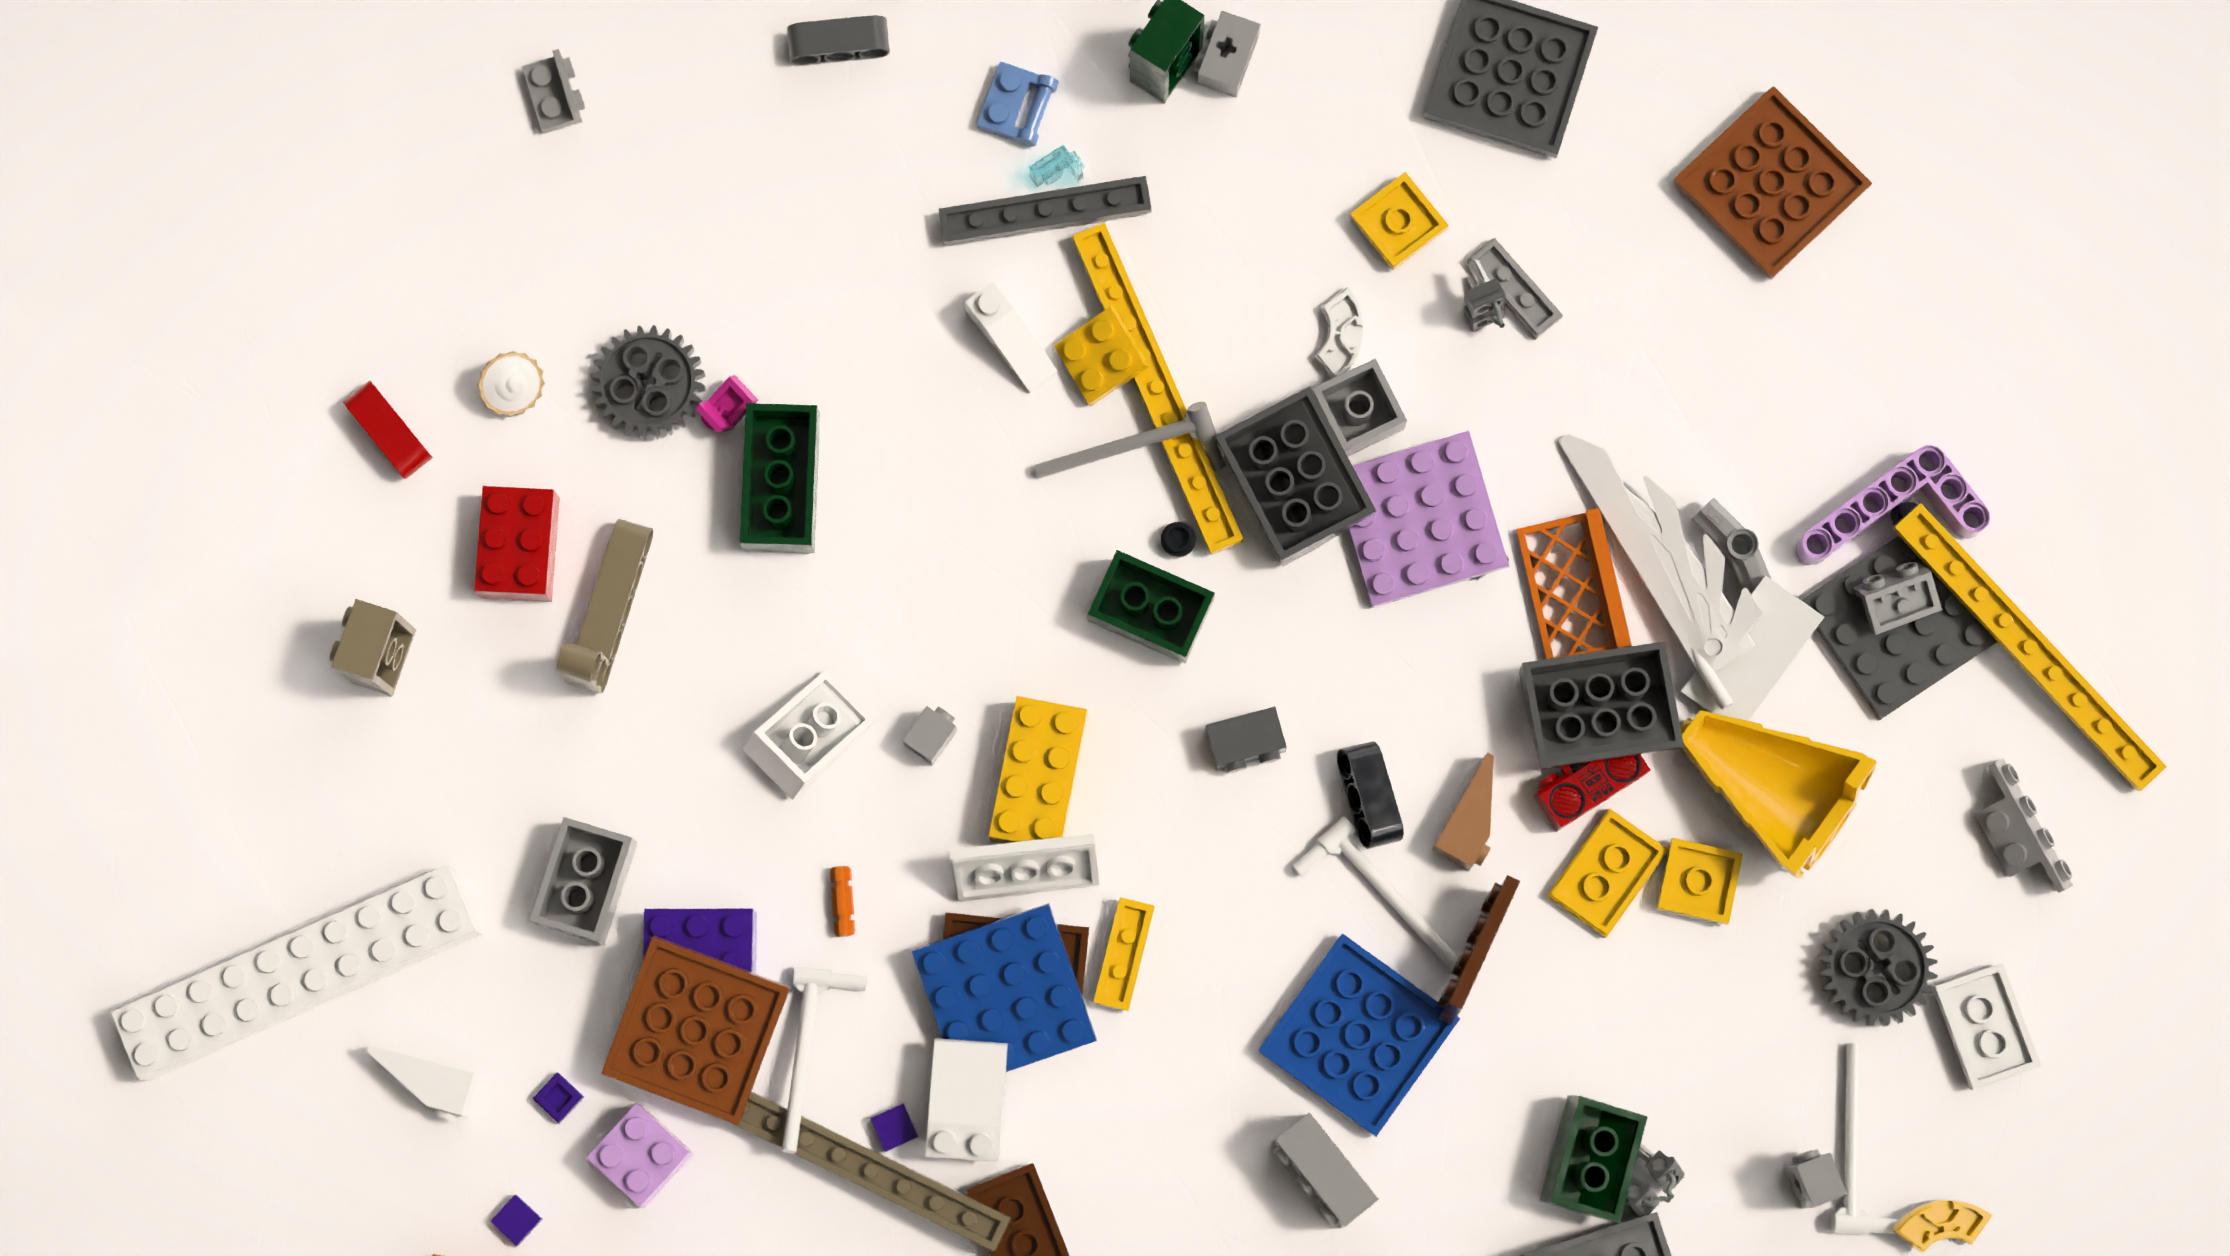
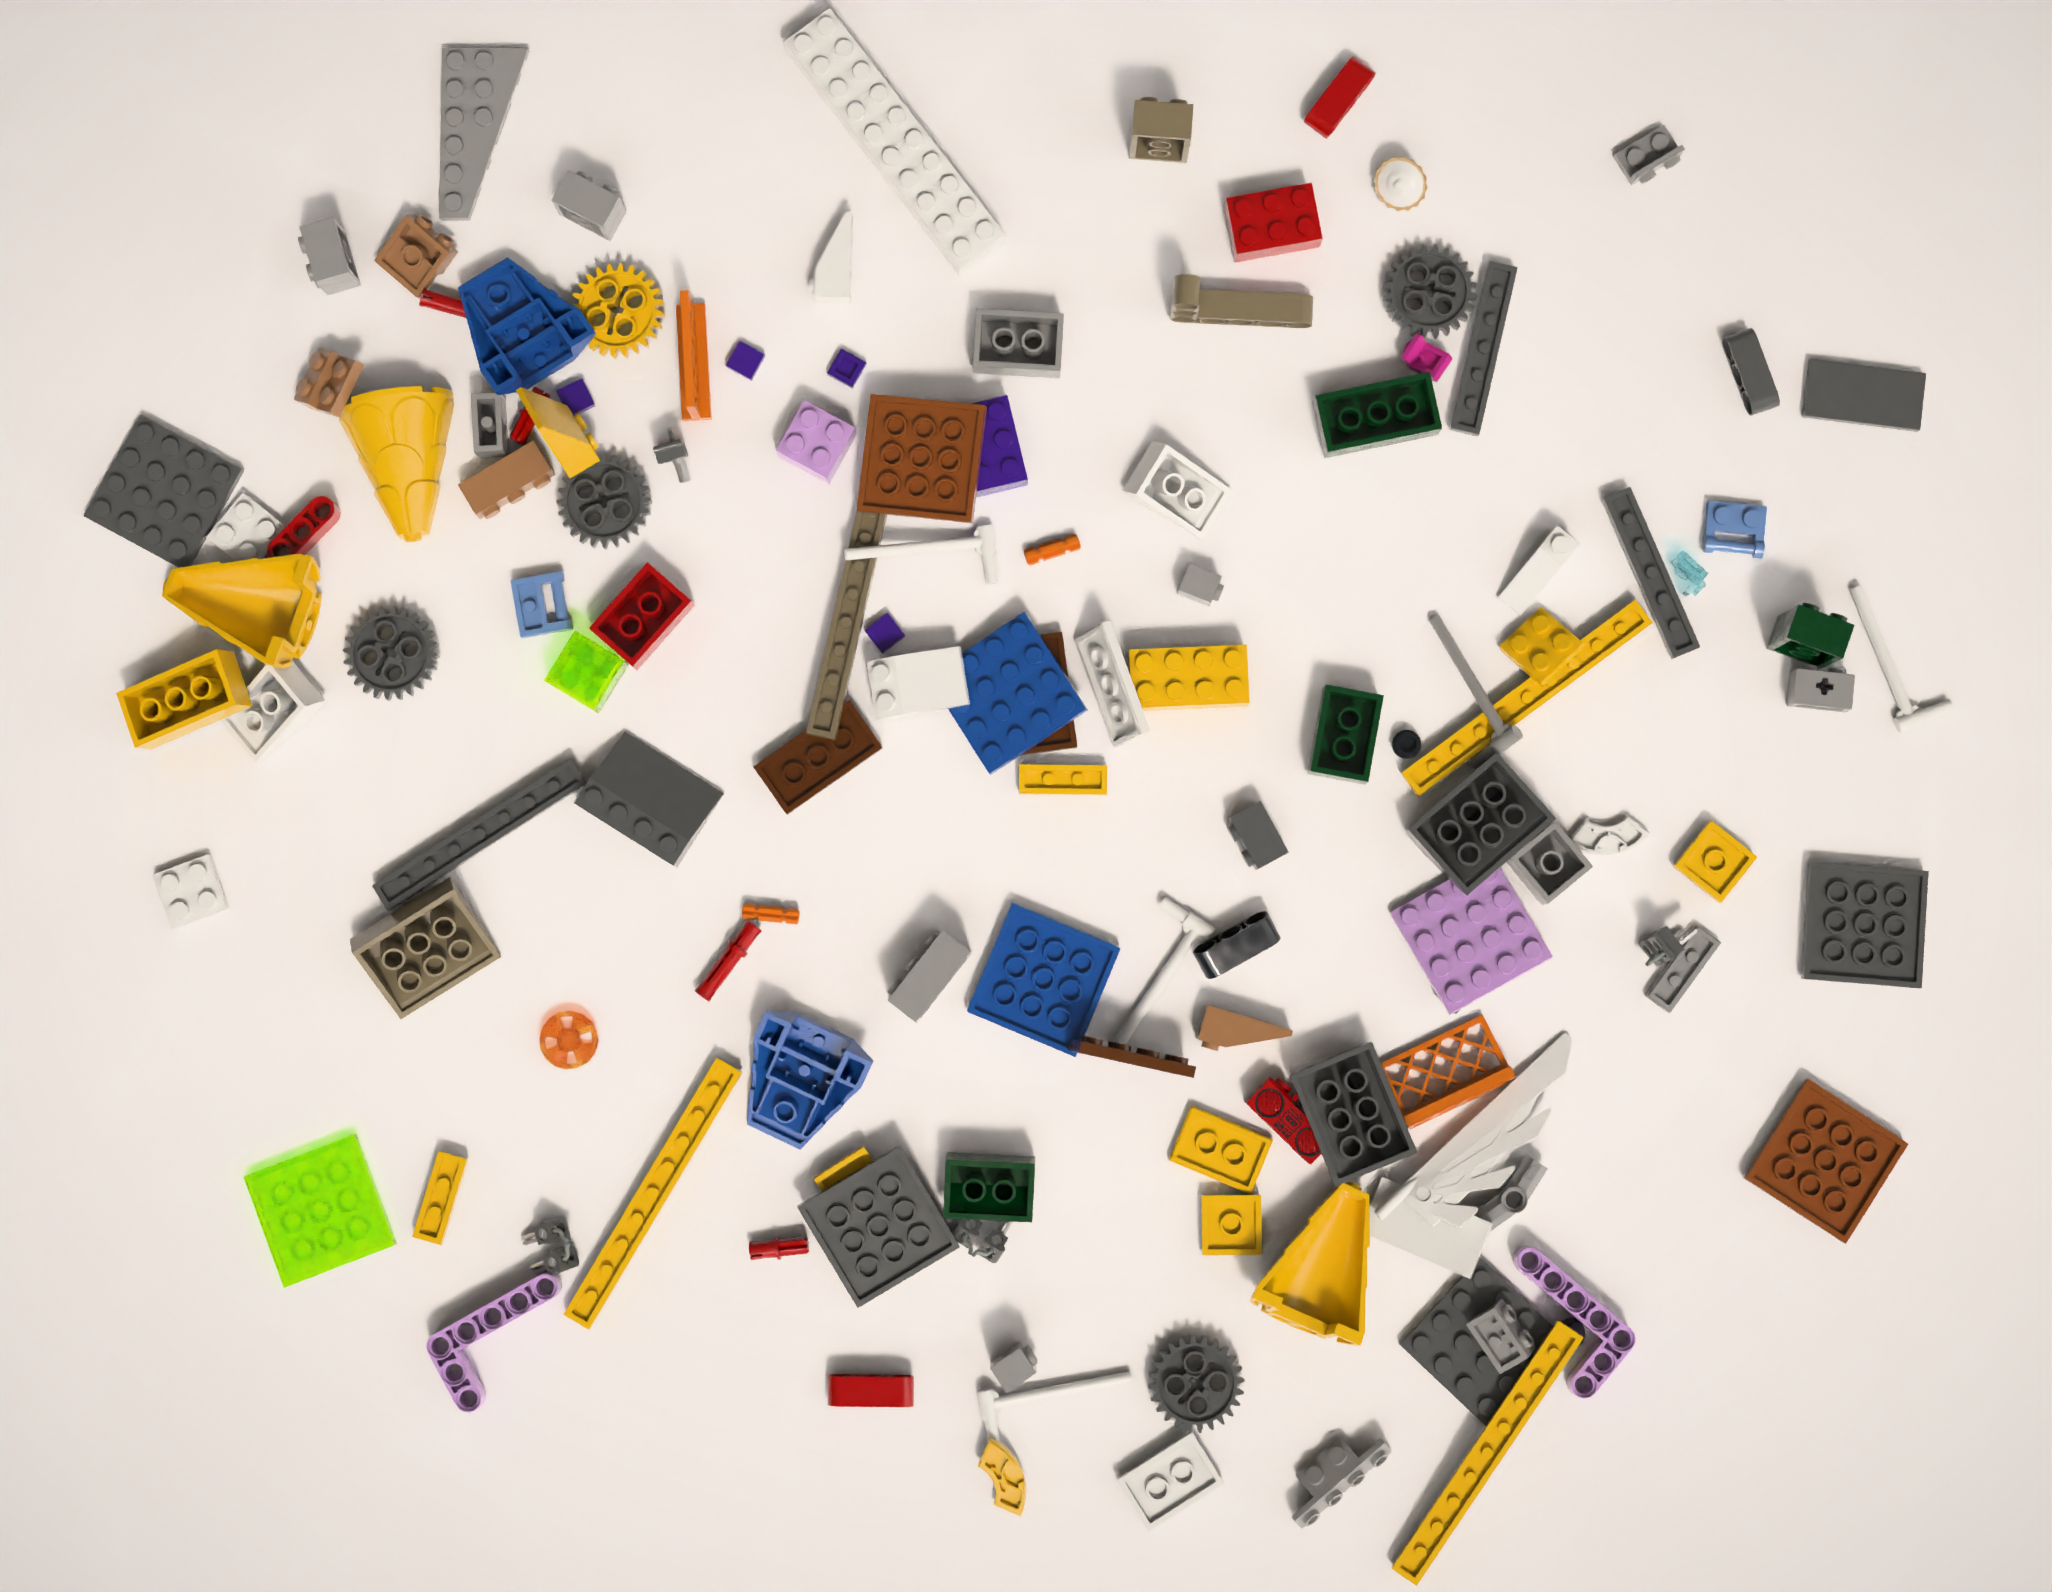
camera: 75 degrees right, 5 degrees up
none -> dark grey plate [1450,261,1518,437]

